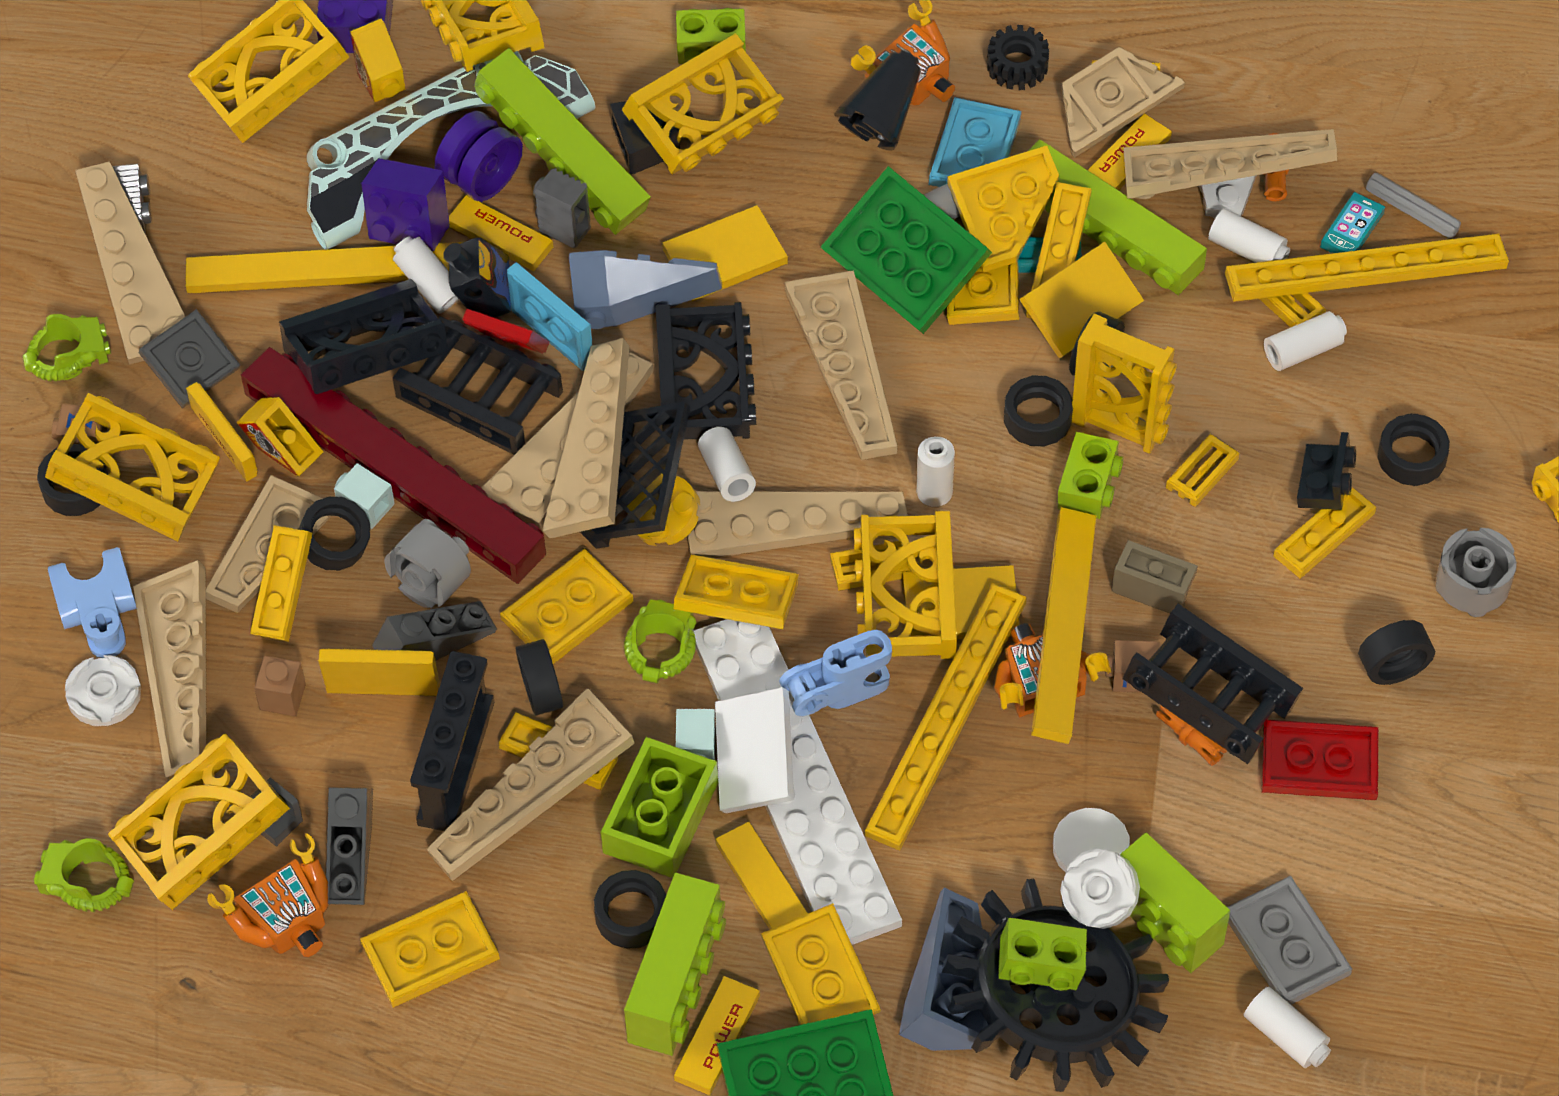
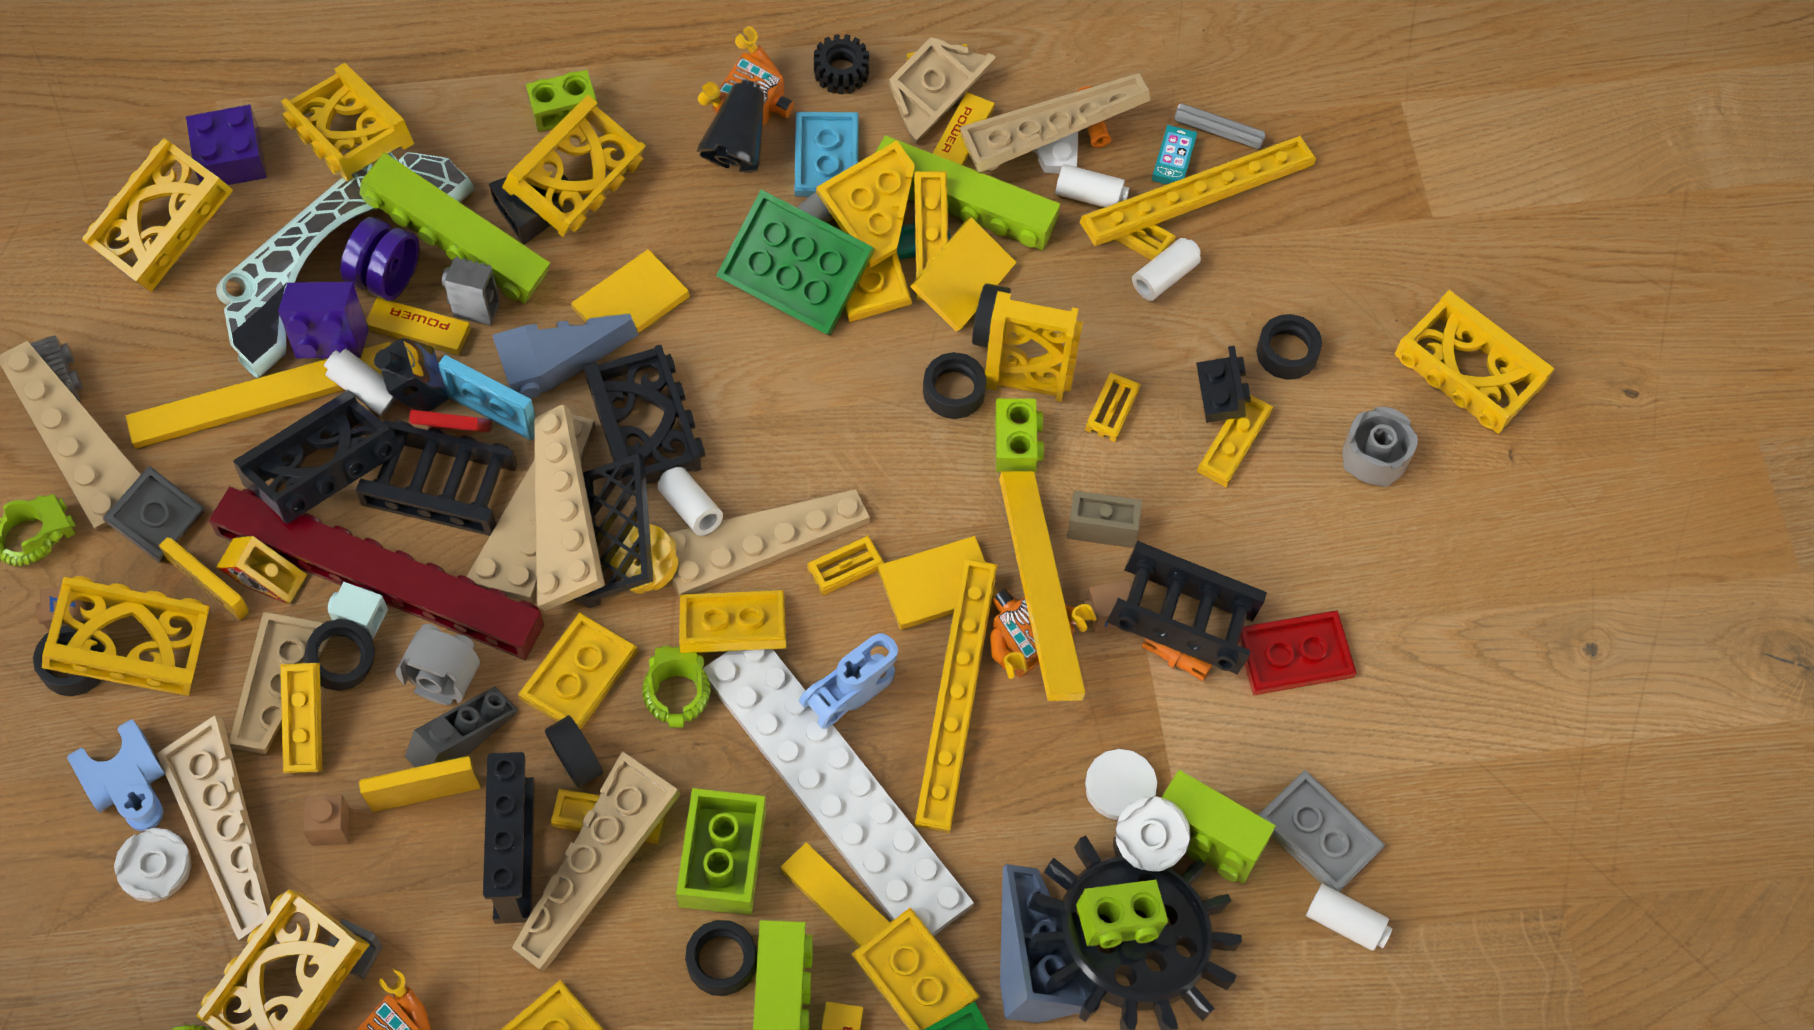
camera: 20 degrees left, 5 degrees up
dark grey slope [326,788,373,905] -> none
yellow slope [350,18,406,102] -> none
light aqua brick [676,709,715,761] -> none
white tile [715,687,794,813] -> none
tan wing [785,270,897,460] -> none
yellow fence [854,511,957,659] -> none
white brick [916,437,955,507] -> none
black tyre [1358,620,1436,685] -> none

